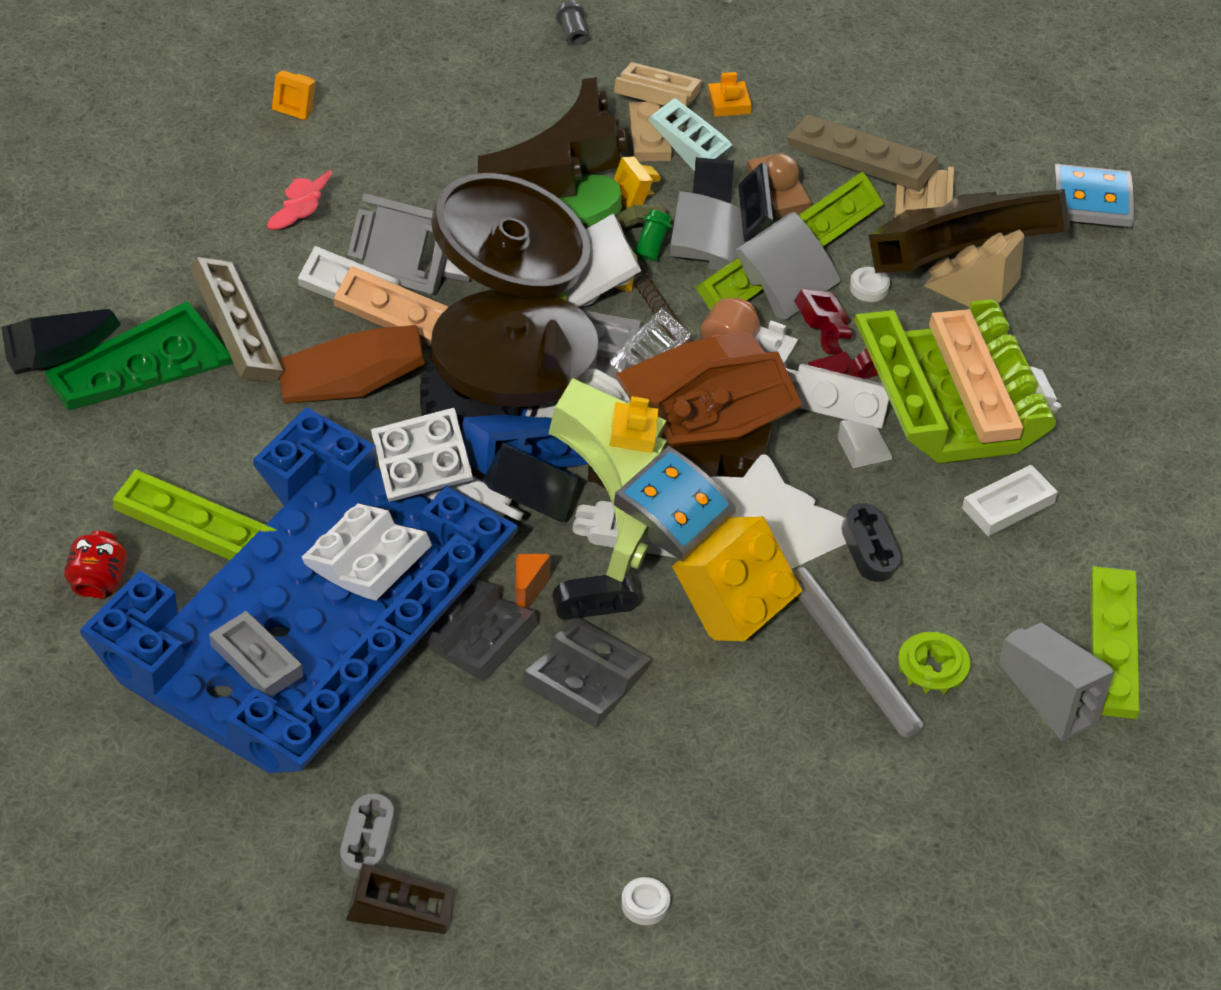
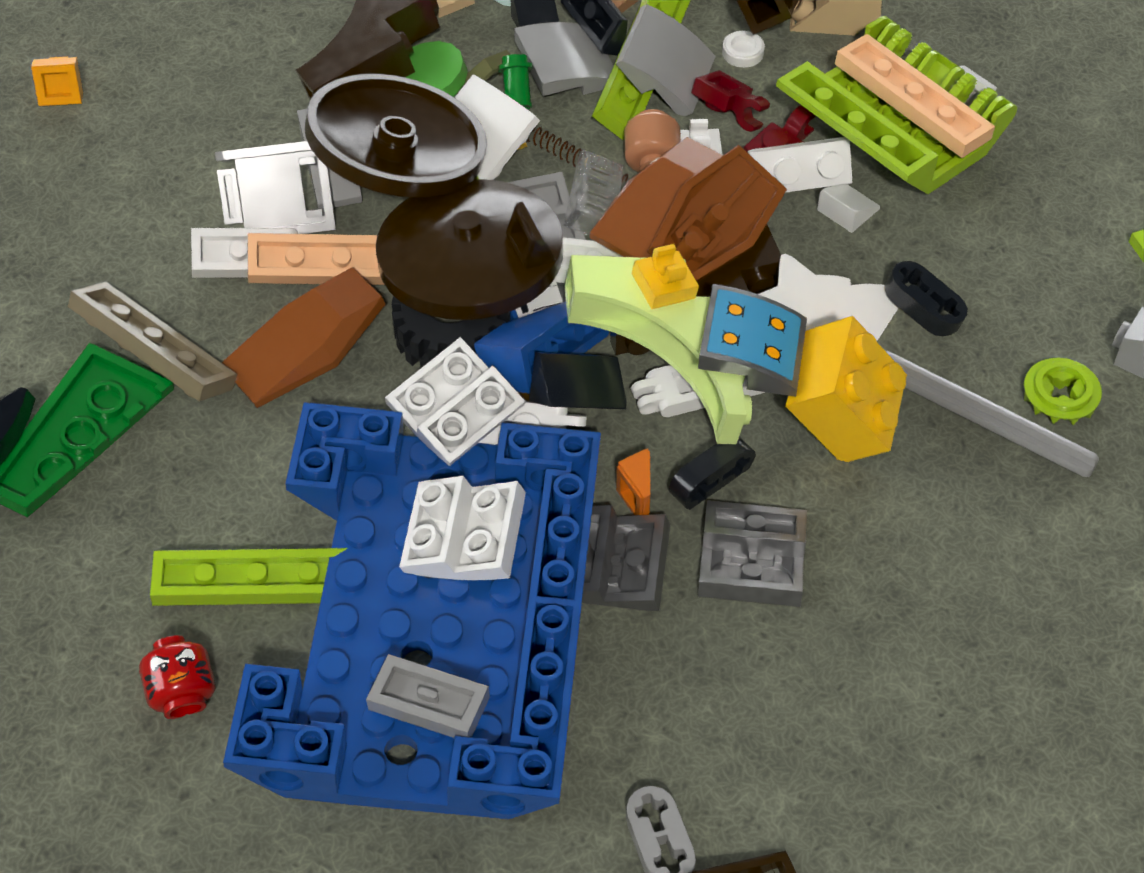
camera: 25 degrees left, 5 degrees up
coral piece [267,170,333,230] -> none
yellow tile [614,157,661,209] -> none
white tile [621,877,670,925] -> none
white plate [962,465,1058,537] -> none

